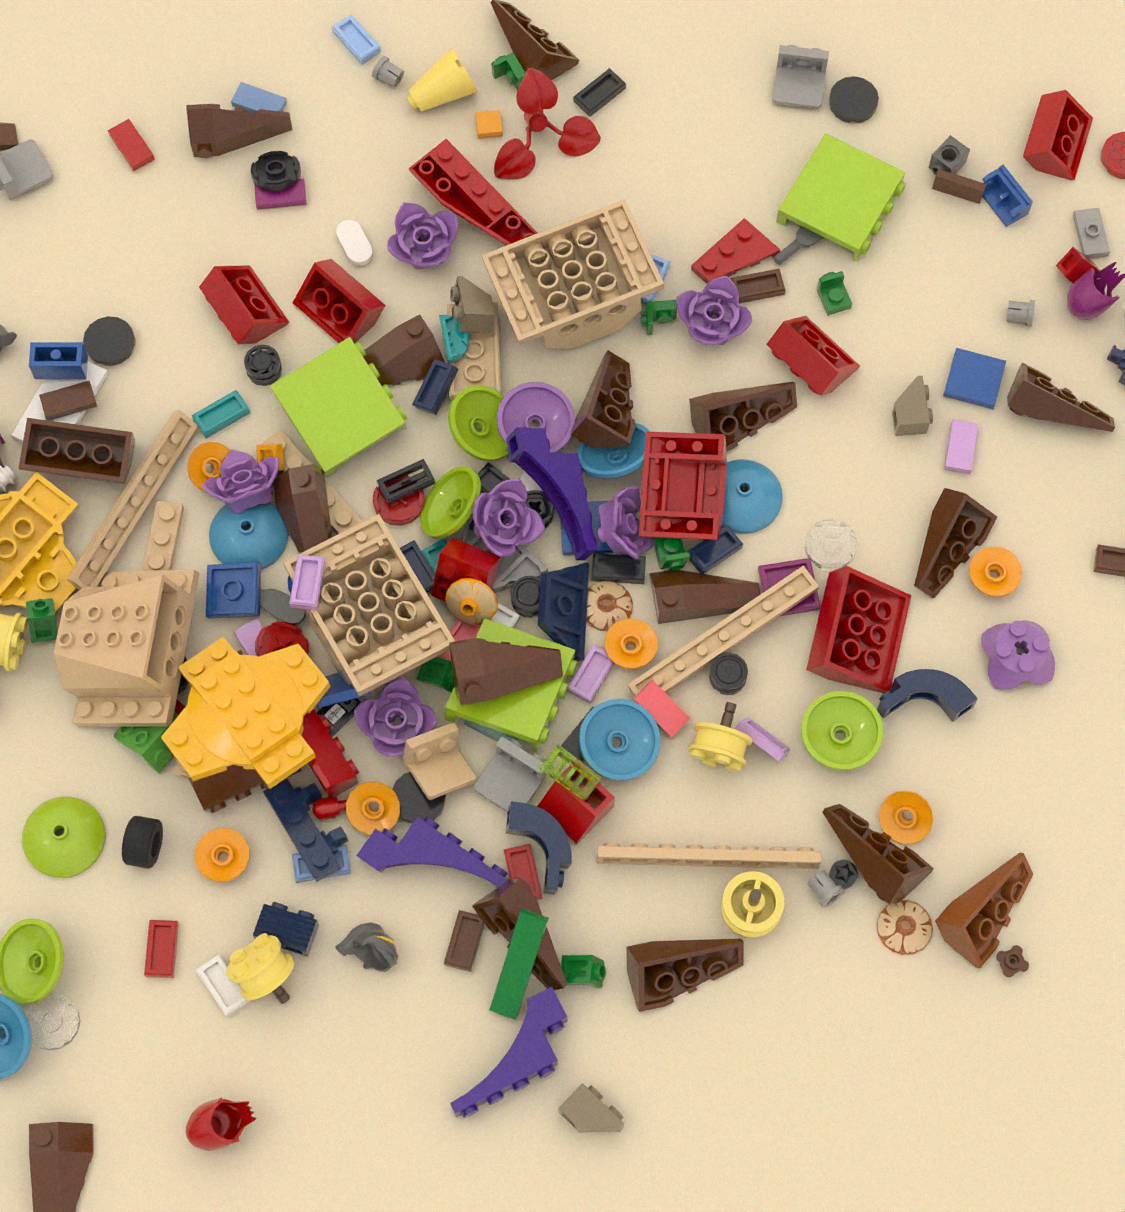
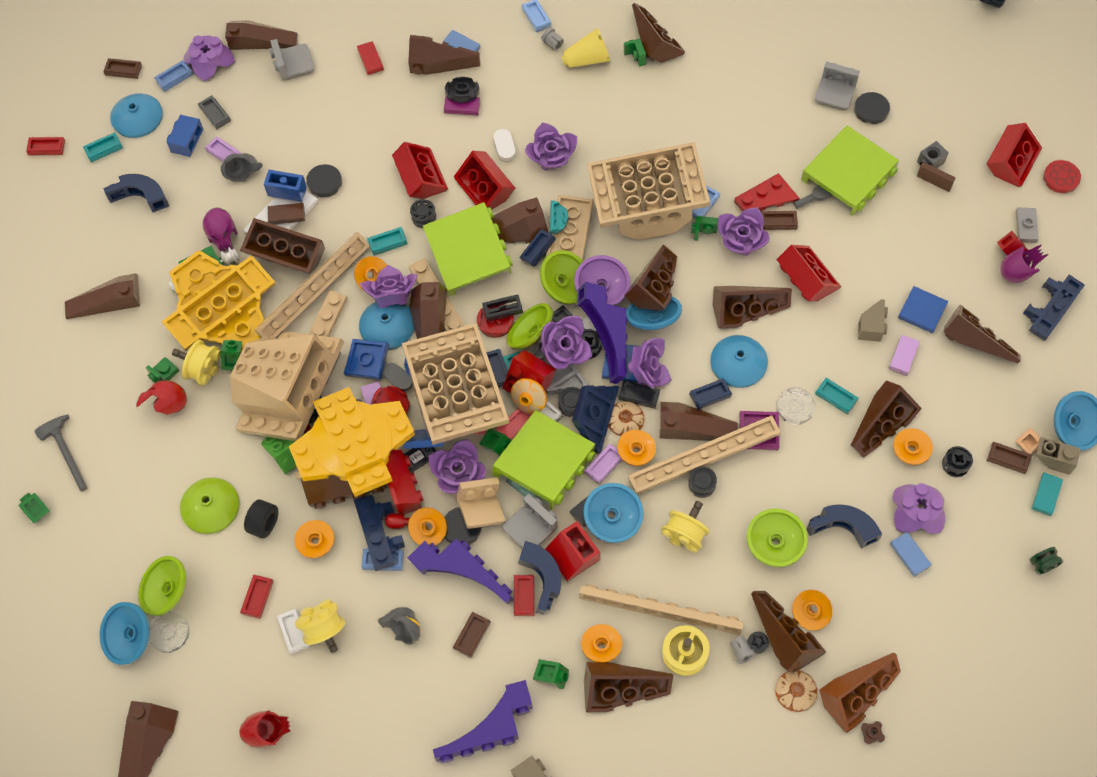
camera: 15 degrees right, 5 degrees down
dark blue brick [253,902,319,956] -> none
light orange tile [256,444,285,471] -> none
lavender tile [289,555,326,610] -> none
red wedge [409,139,537,246] -> none
reddish brown wedge [449,638,563,705] -> none
dark tan slope [450,276,495,333] -> none
reddish brown wedge [472,877,567,990] -> none
light orange tile [475,110,503,138] -> none
green tile [489,908,549,1020] -> none
red plant [494,68,601,179] -> none
clear neon green slope [539,744,602,801] -> none
black tile [573,68,626,117] -> none
coral tile [633,680,690,738] -> none
red slope [638,431,727,540] -> none
green bracket [653,538,691,571] -> none
lavender tile [735,717,790,761] -> none
red slope [806,566,911,693] -> none
green bracket [817,271,852,316] -> none
blue hinge [982,164,1033,227] -> none
light grey bush [1007,300,1035,326] -> none
none -> light orange dish [581,624,622,663]
none -> teal tile [815,378,859,415]
none -> medium blue tile [890,532,932,577]
none -> black wheel [942,446,973,478]

